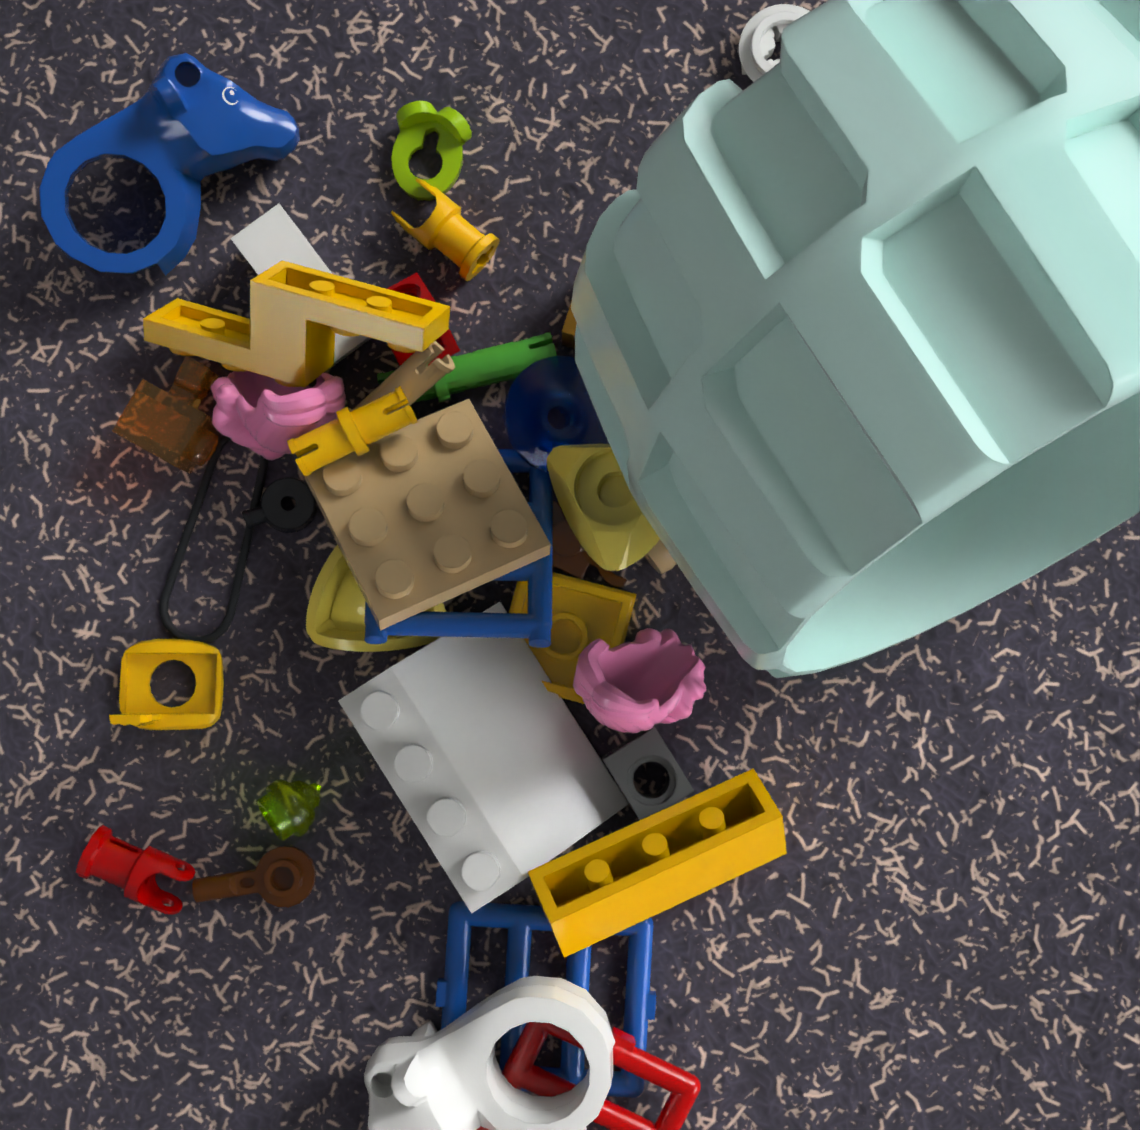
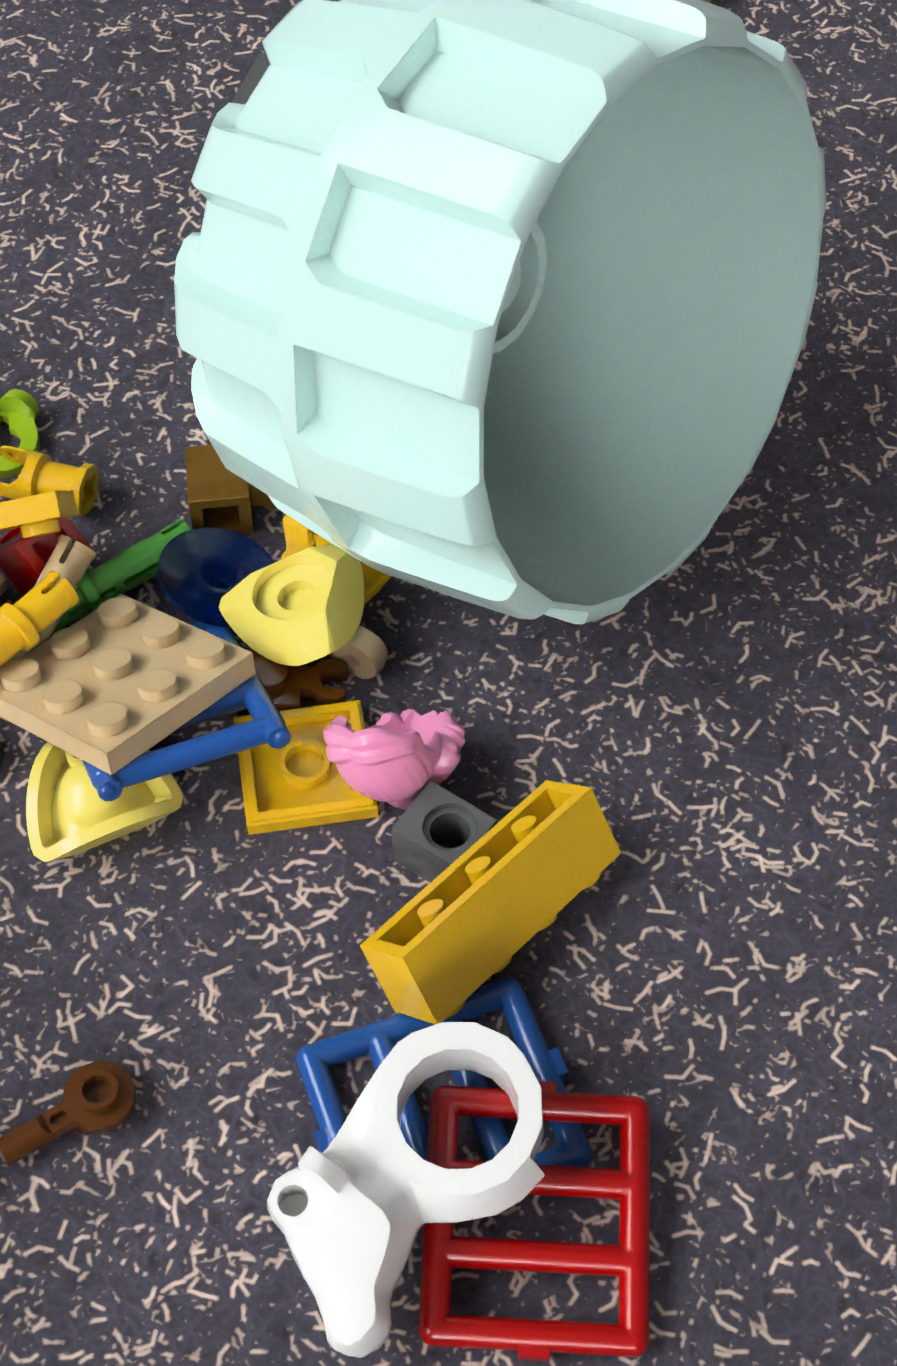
camera: 20 degrees left, 30 degrees down
clear neon green plate [256,779,321,841] -> none
white slope [338,602,629,914] -> none

